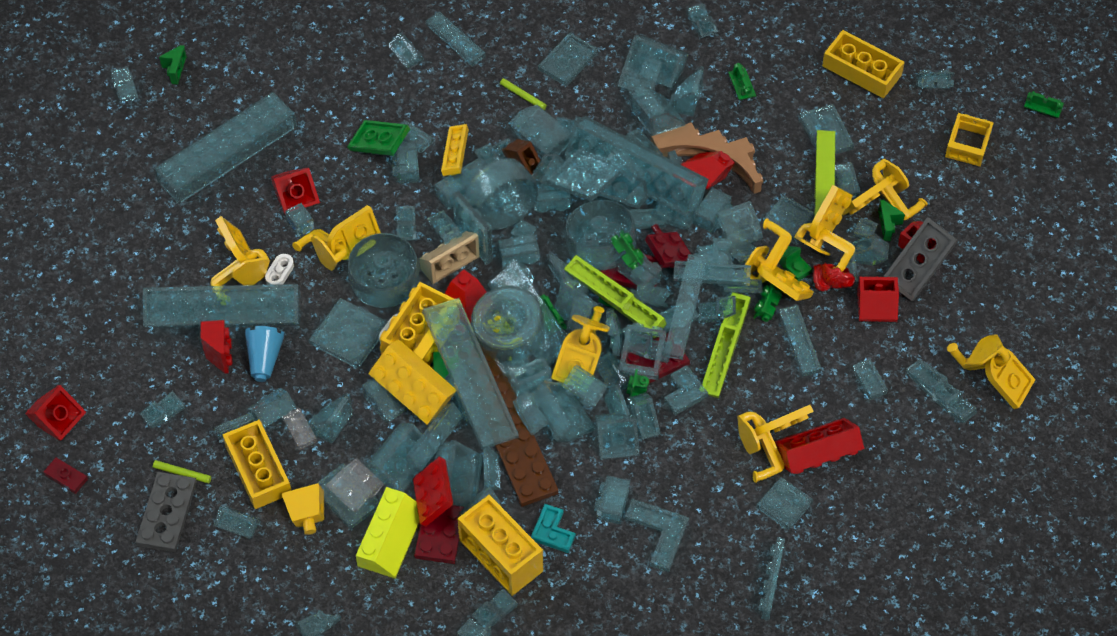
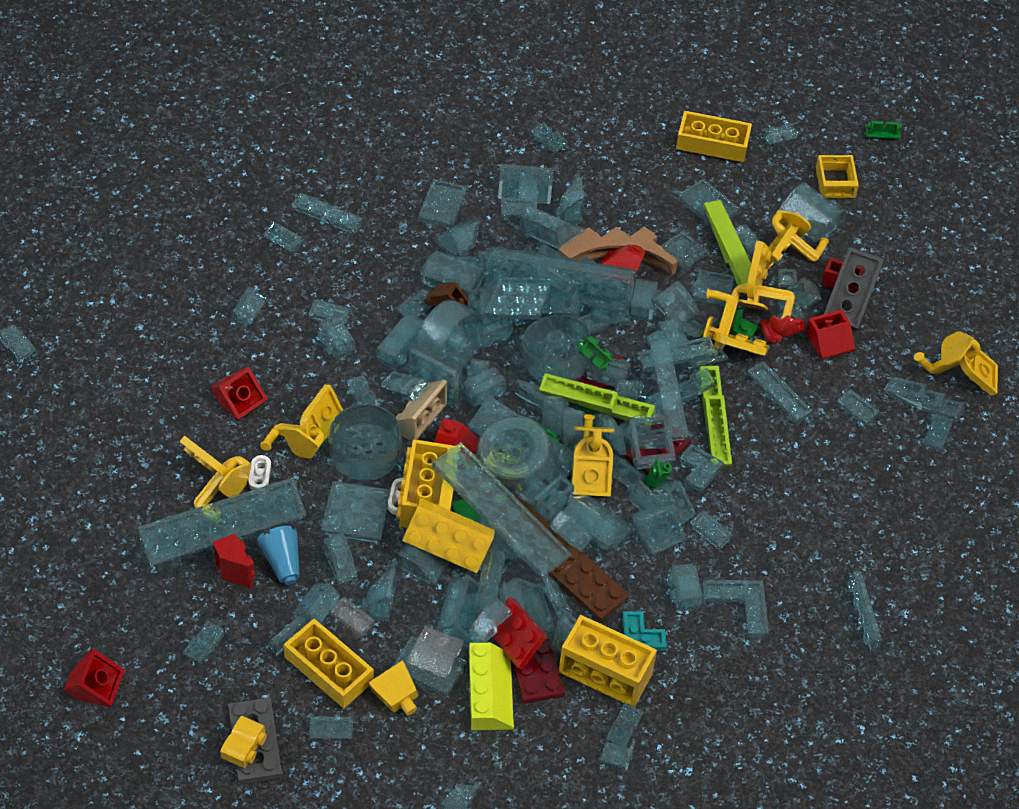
camera: 25 degrees left, 5 degrees down
dark red plate [43,457,88,494] -> none
lime bar [153,460,211,484] -> none
clear light blue brick [154,92,297,204] -> none
green slope [159,45,187,85] -> none
clear light blue brick [285,203,314,237] -> none
green tile [347,120,410,156] -> none
yellow plate [441,124,469,176] -> none
lime bar [500,78,547,110] -> none
clear light blue brick [562,364,609,408] -> none
dark red plate [645,224,695,277] -> none
green hinge [728,63,756,100] -> none
yellow plate [737,405,814,483] -> none
green hinge [753,284,782,322] -> none
clear light blue plate [756,477,813,531] -> none
red slope [774,418,864,474] -> none
green slope [878,200,905,241] -> none
none -> yellow brick [220,716,267,768]
none -> clear light blue slope [233,286,266,326]
none -> clear light blue slope [324,533,358,584]
none -> clear light blue slope [434,220,480,258]
none -> clear light blue slope [468,597,512,643]
none -> clear light blue tile [661,231,708,273]
none -> clear light blue plate [690,510,733,550]
none -> clear light blue slope [778,182,843,243]
none -> clear light blue slope [923,414,953,451]

